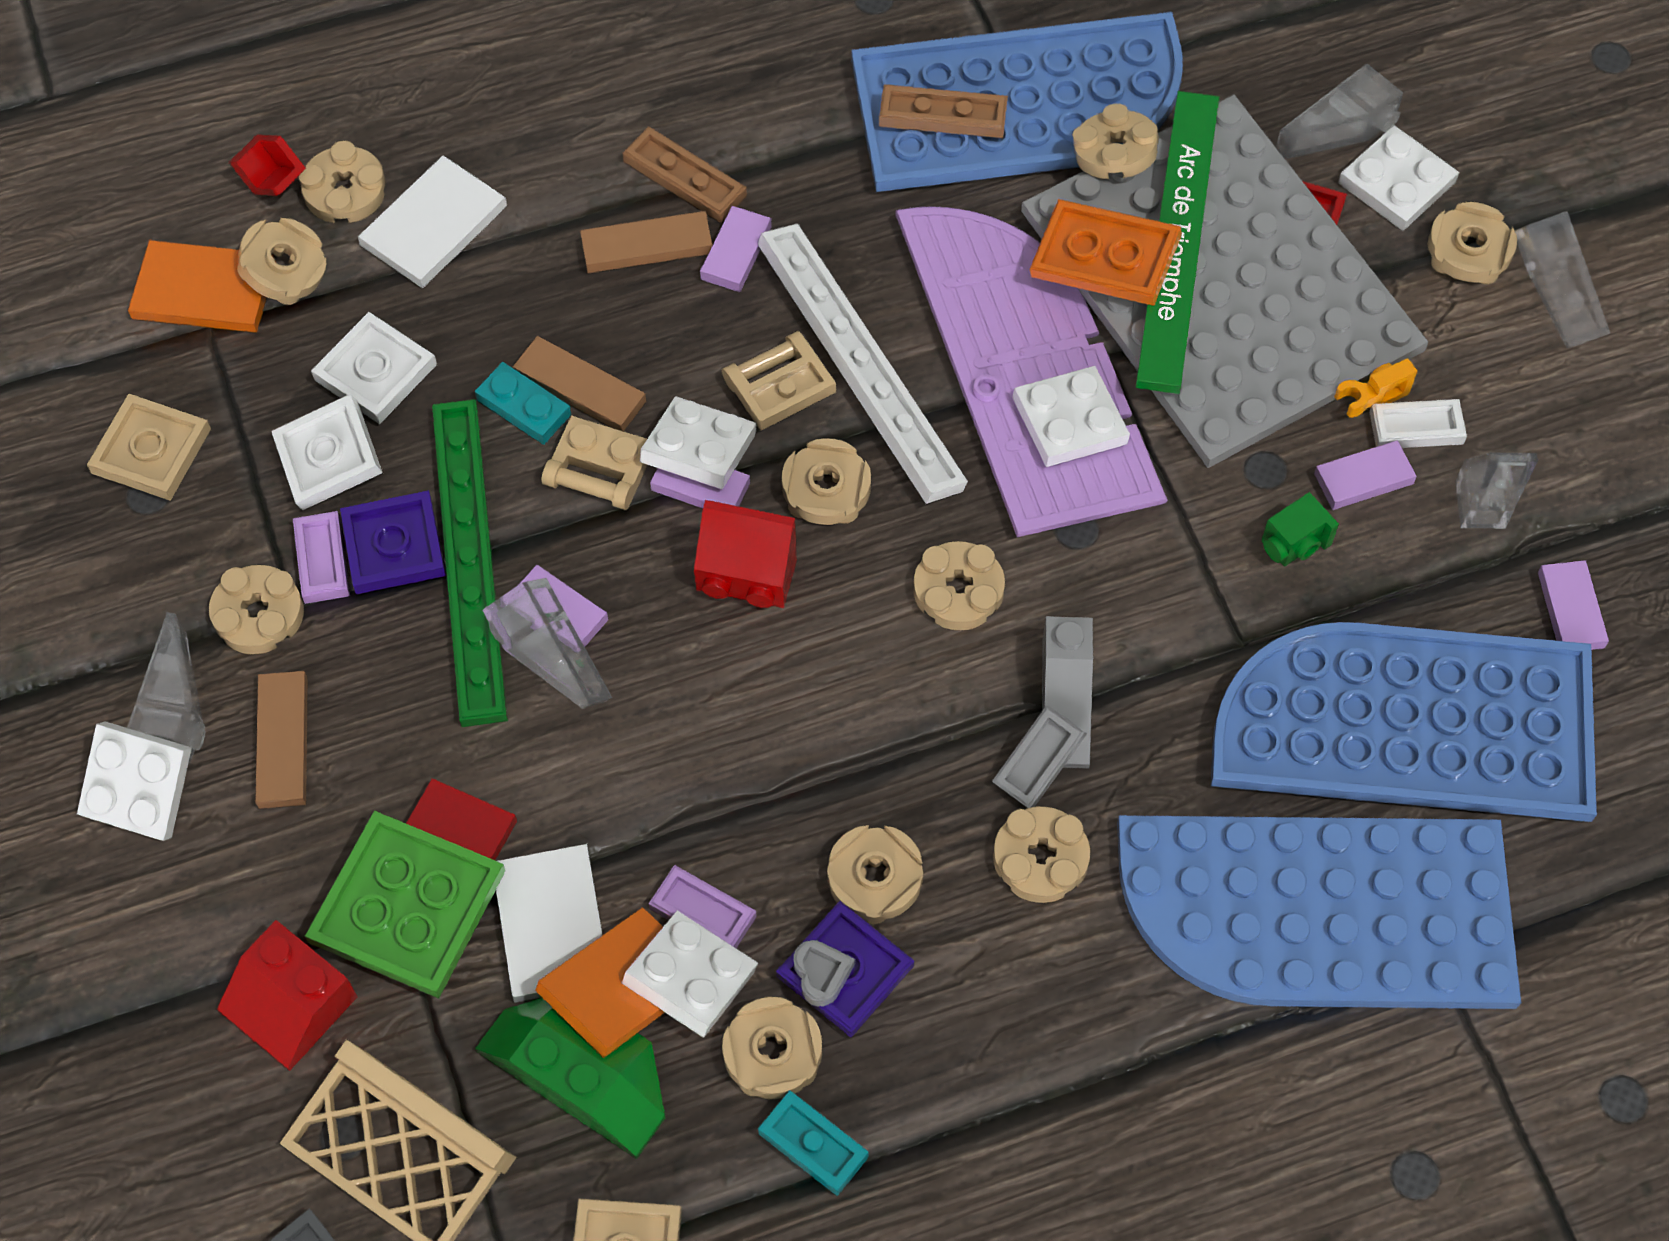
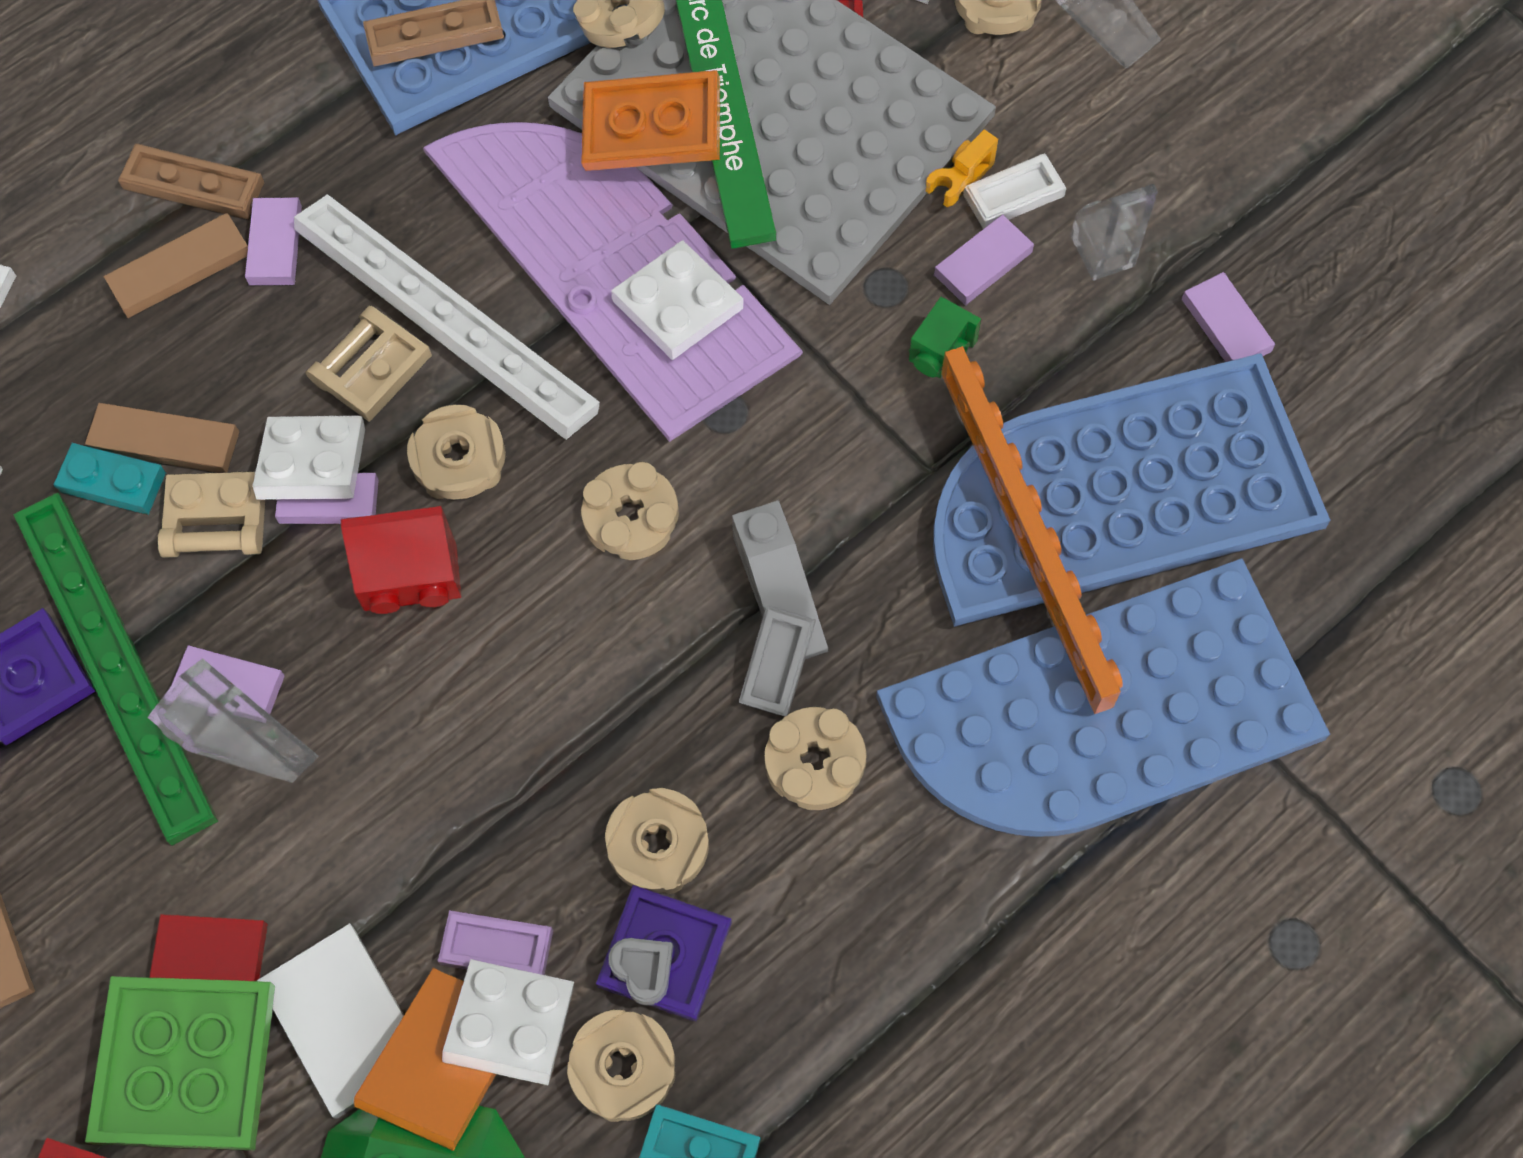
camera: 20 degrees left, 5 degrees up
none -> orange plate [942,346,1123,714]

